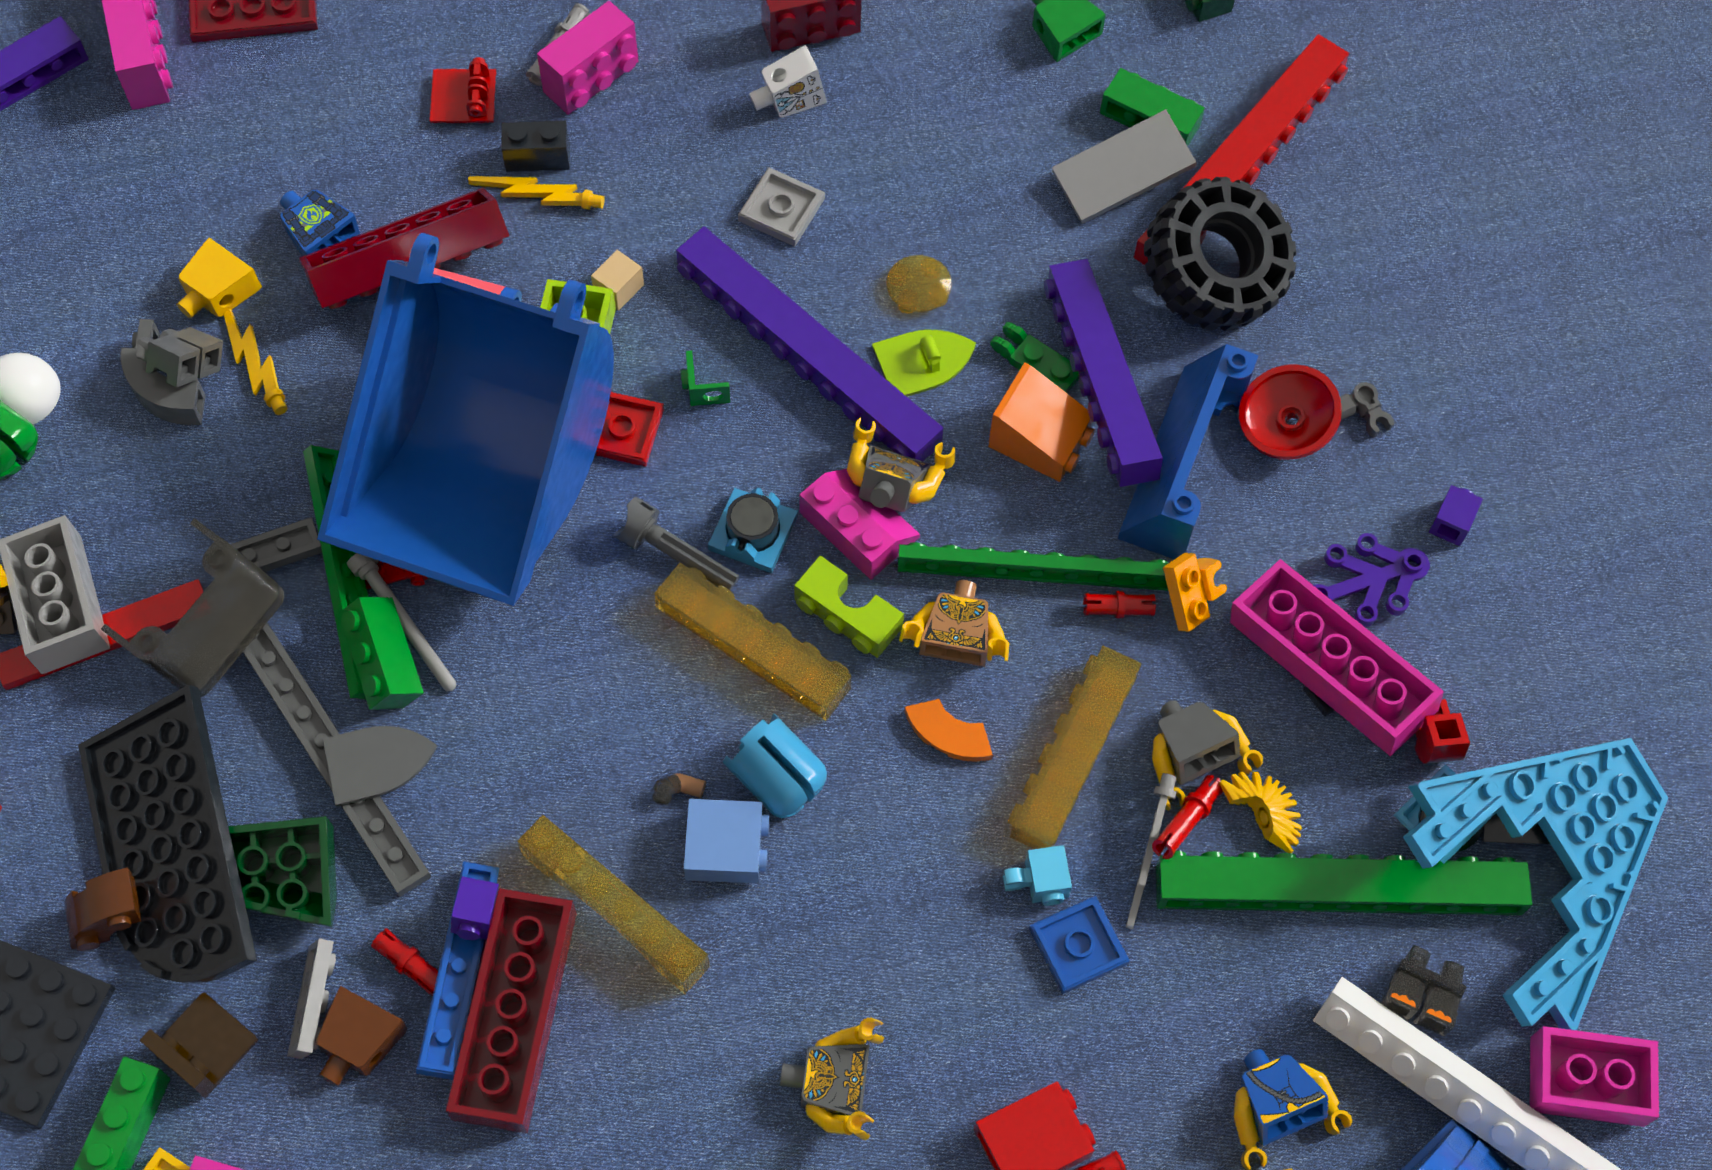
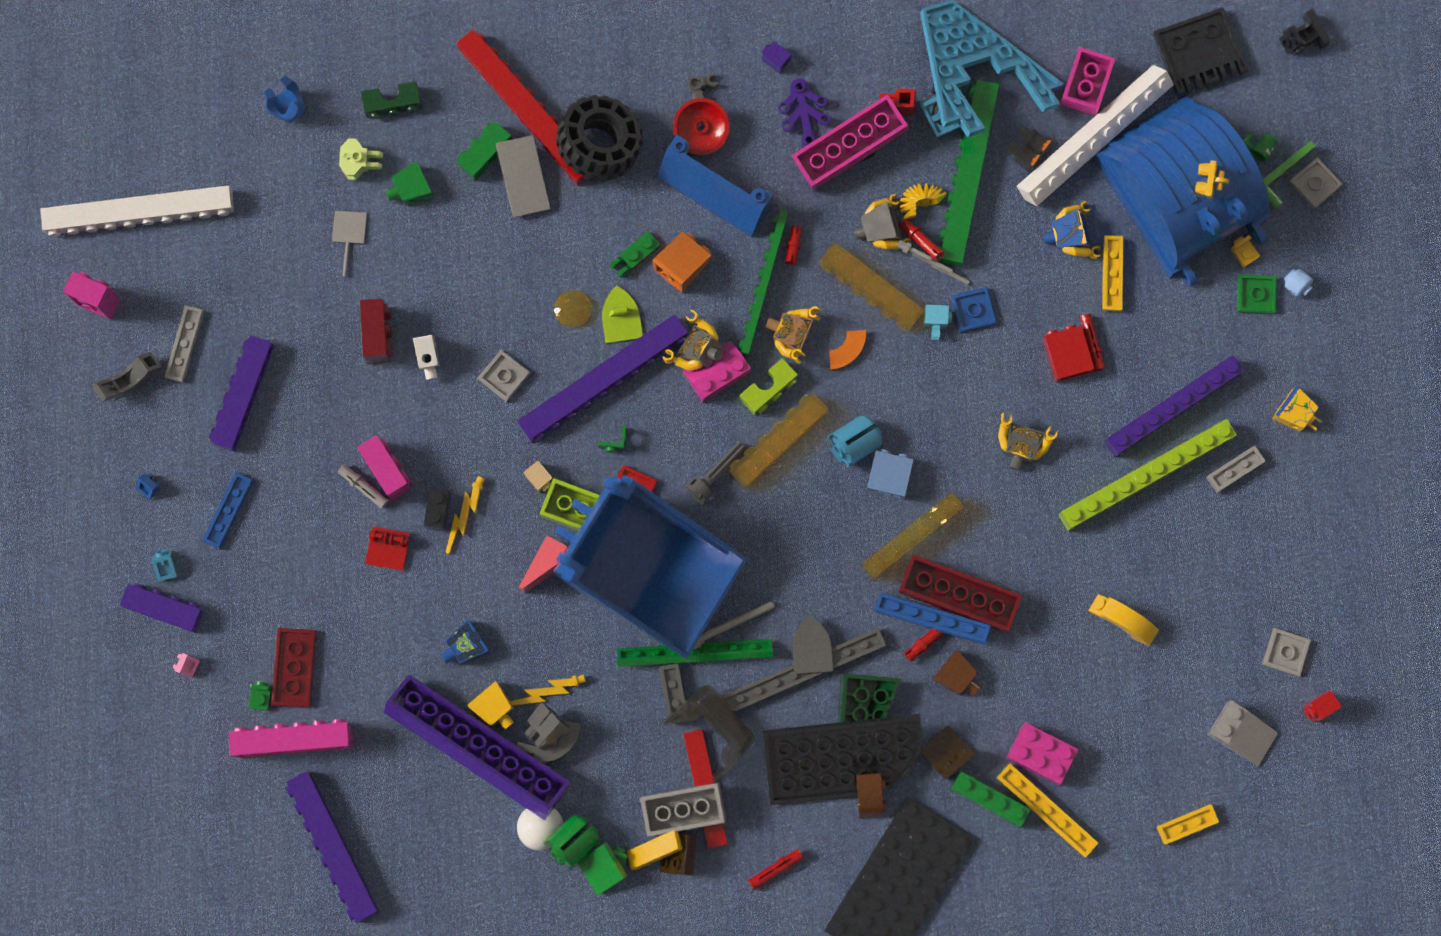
camera: 75 degrees left, 15 degrees up
light grey plate [287,938,336,1059] -> none
dark red brick [299,188,510,309] -> none
green brick [338,597,424,710] -> none
dark purple brick [451,876,499,940] -> none
arm [652,773,706,805] -> none
piece [708,488,798,573] -> none
dark purple brick [1044,259,1163,487] -> none
light orange plate [1163,553,1227,632] -> none
none -> dark purple brick [383,675,570,821]

